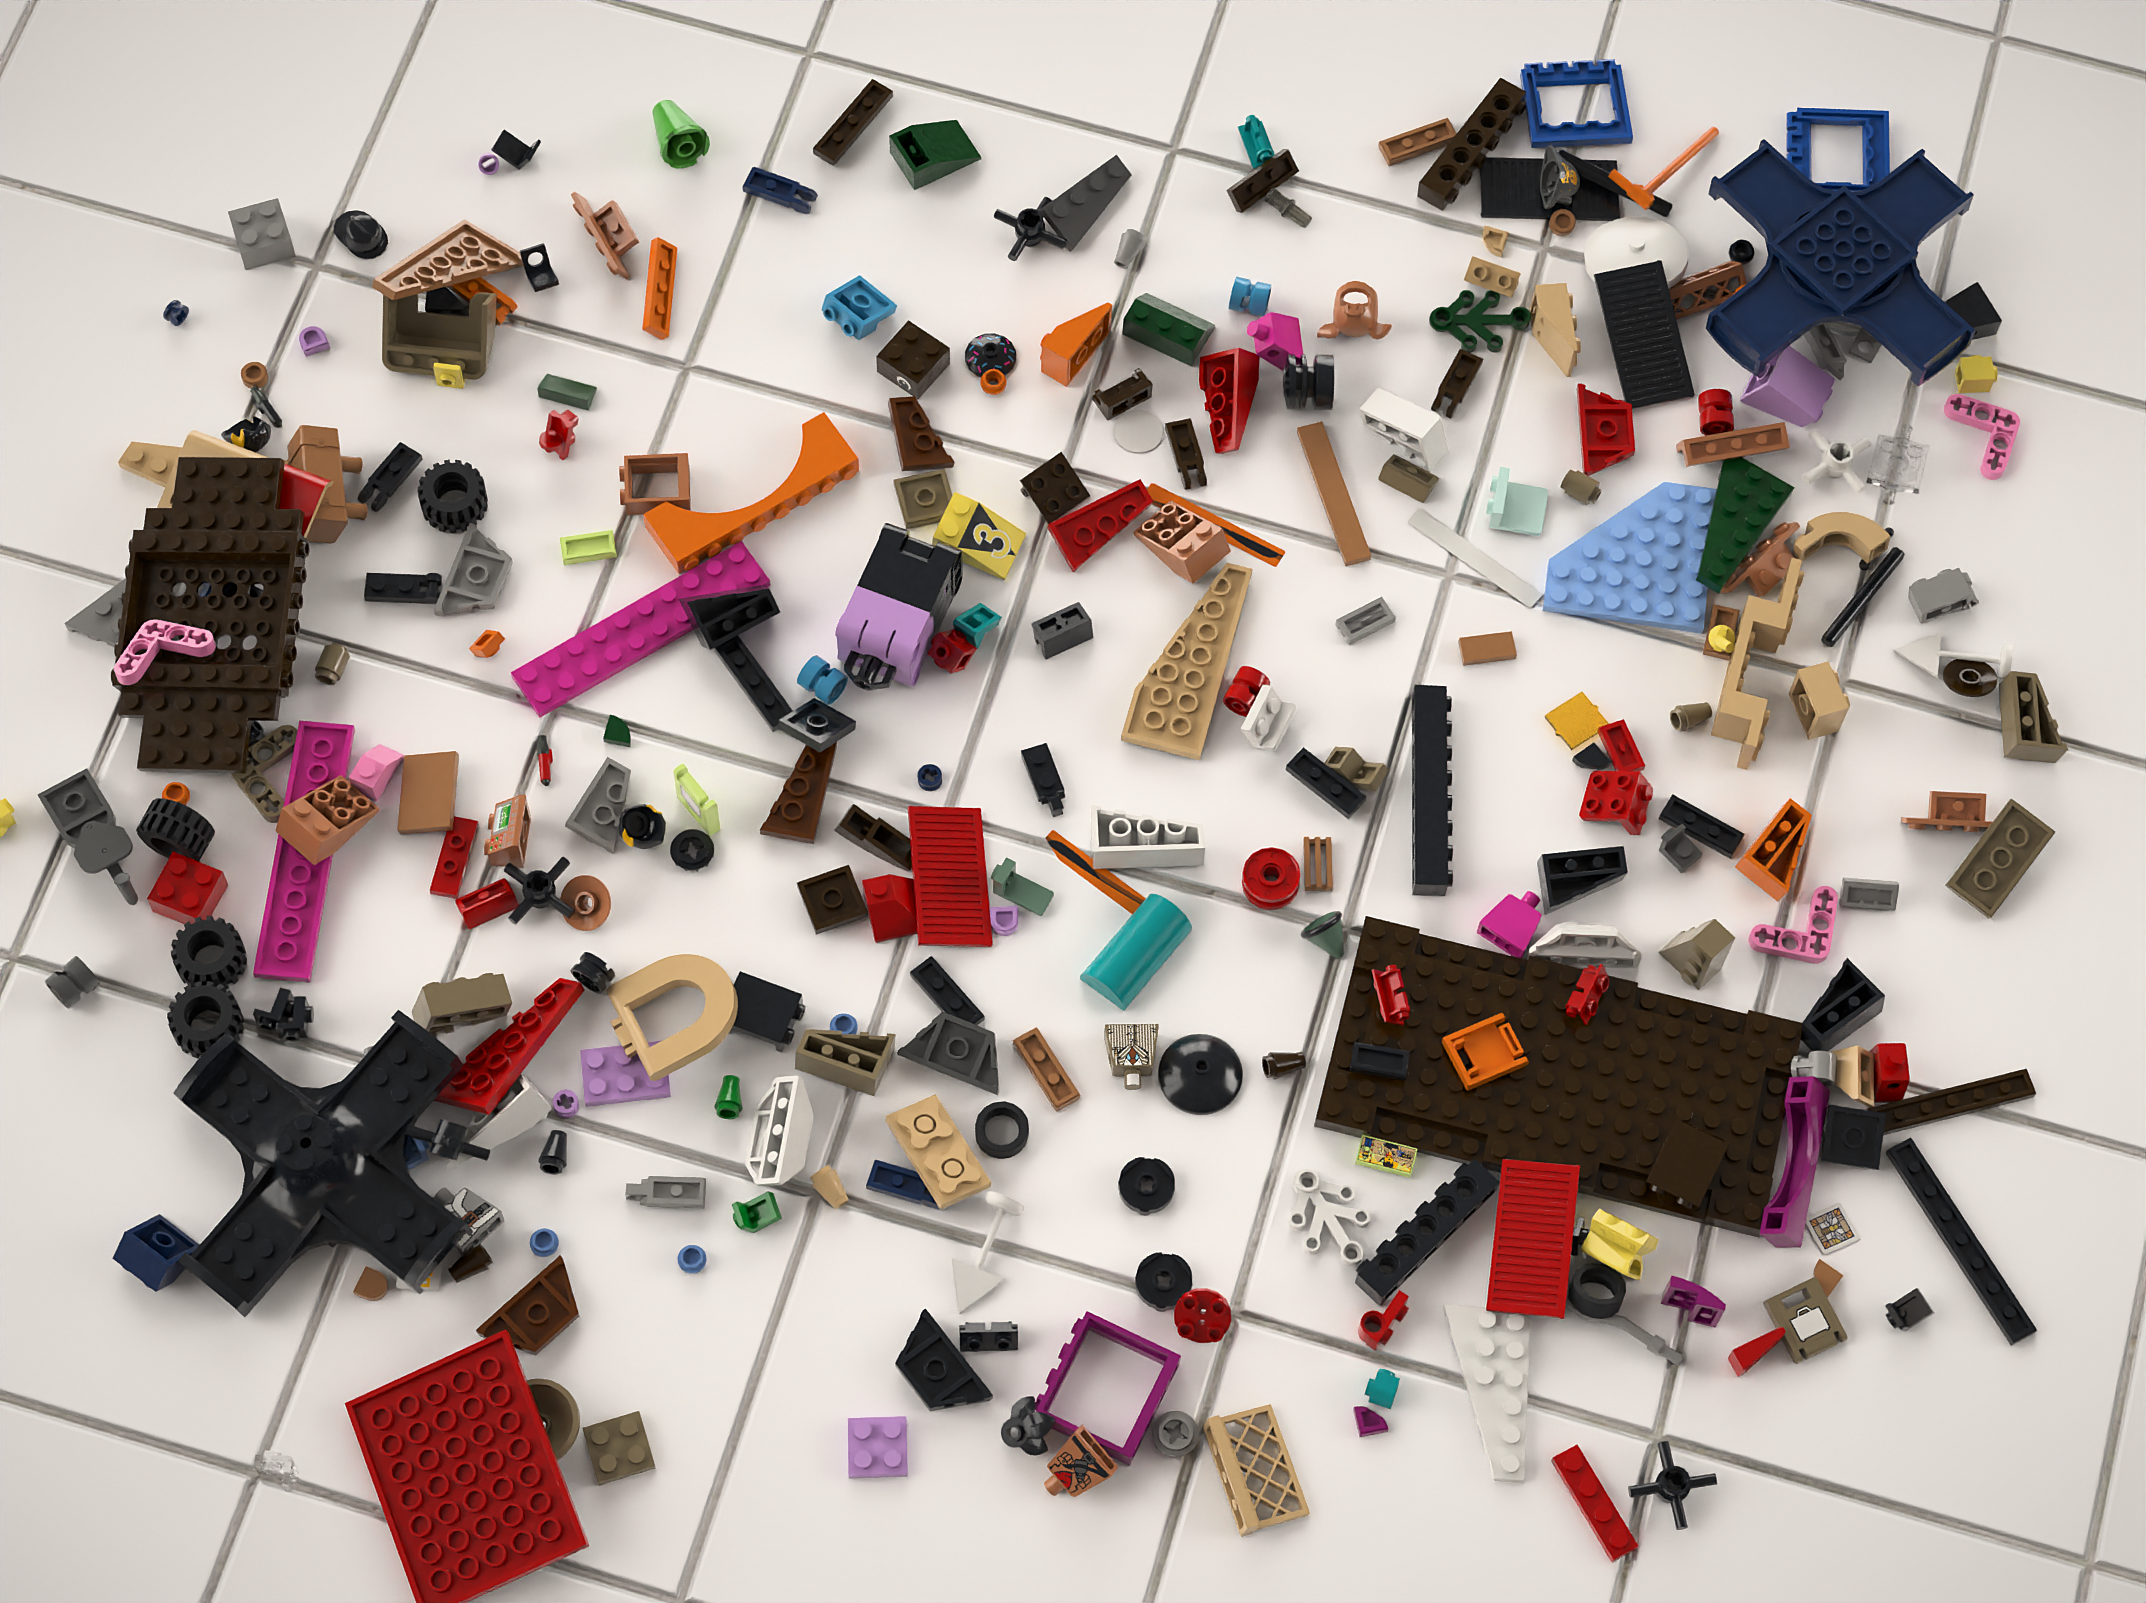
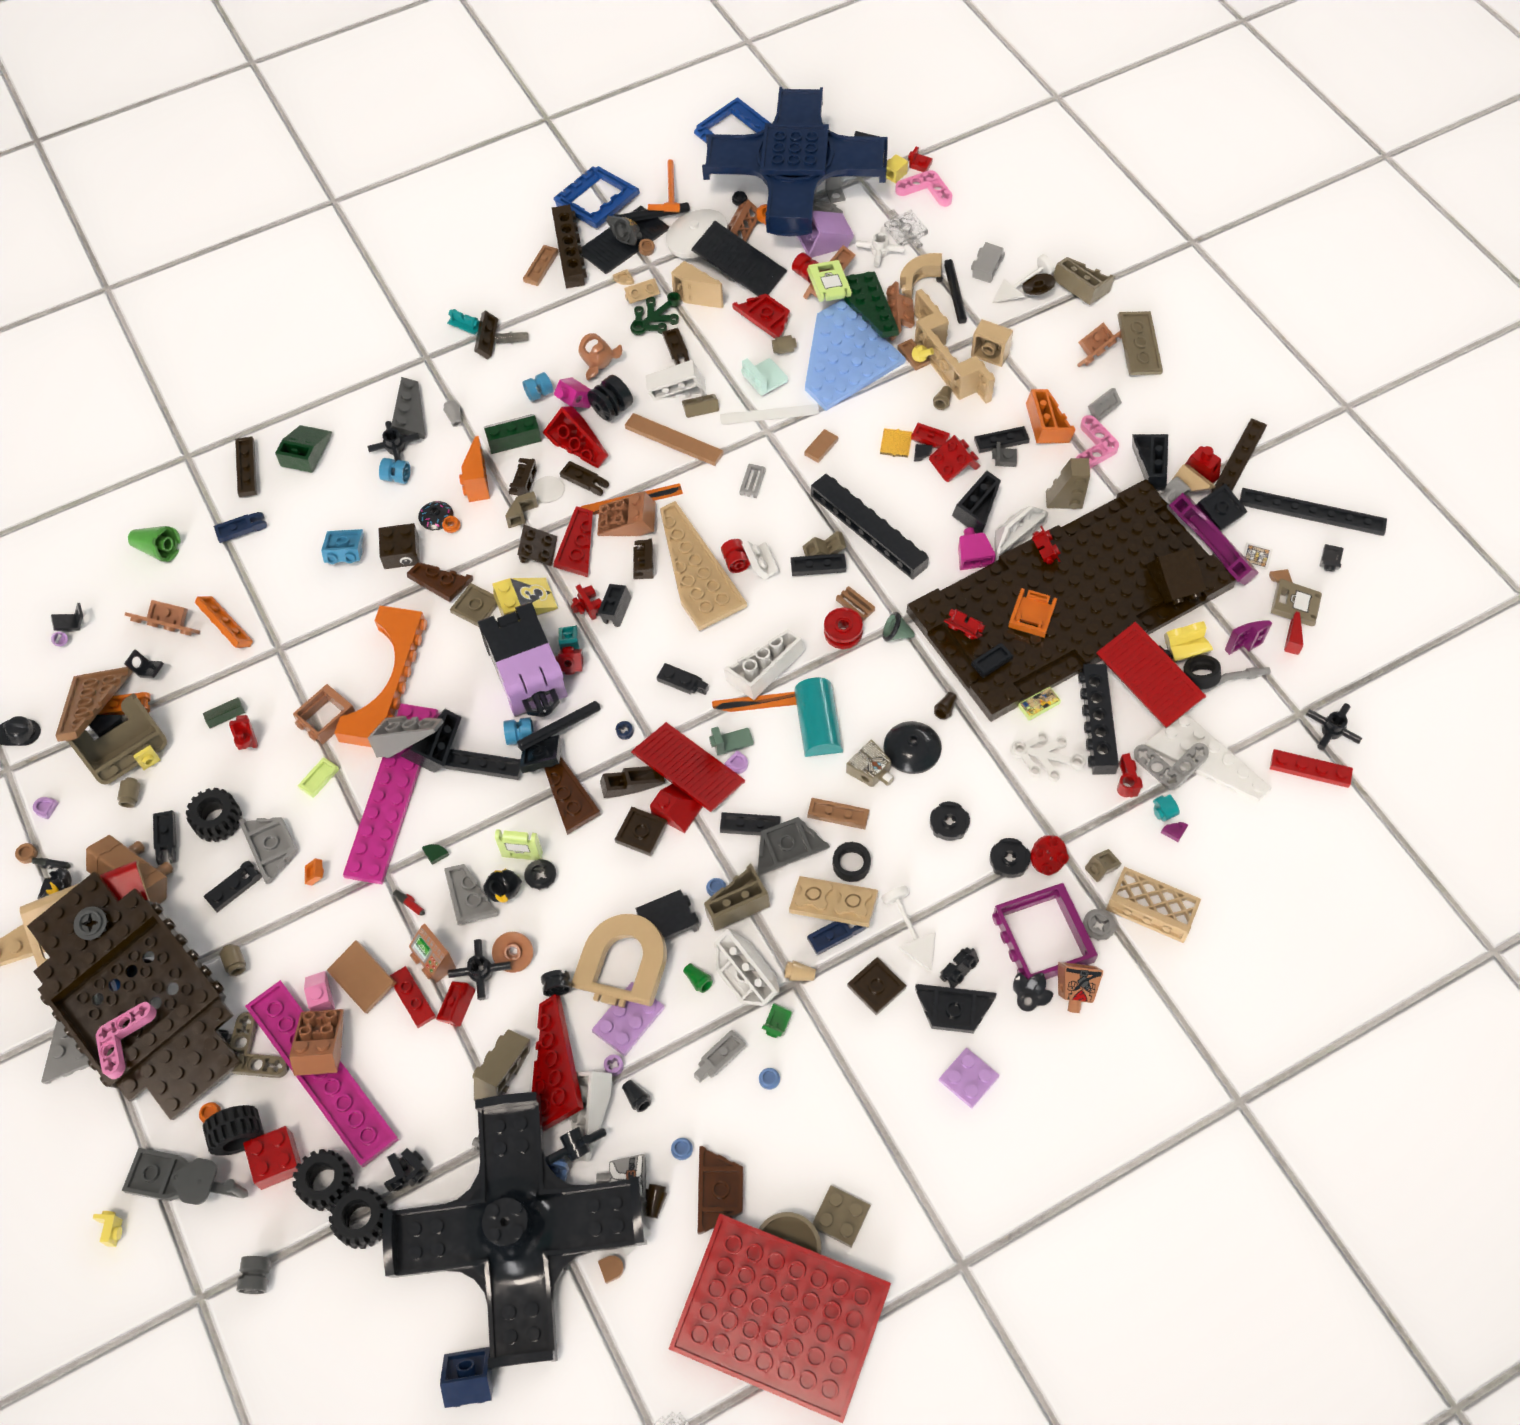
camera: 40 degrees left, 5 degrees down
none -> dark grey gear [74,906,109,941]
none -> dark tan brick [117,777,141,808]
none -> light grey wedge [368,716,443,758]
none -> dark azure wheel [379,458,411,484]
none -> dark tan slope [505,491,538,528]
none -> black axle [517,701,601,751]
none -> red hips [571,584,602,620]
none -> dark brown hinge [633,538,654,579]
none -> yellowish green container [807,260,852,302]
none -> dark brown plate [847,957,907,1016]
none -> red bracket [908,146,933,172]
none -> dark tan bracket [1085,849,1122,882]
none -> light grey beam [1134,743,1209,790]

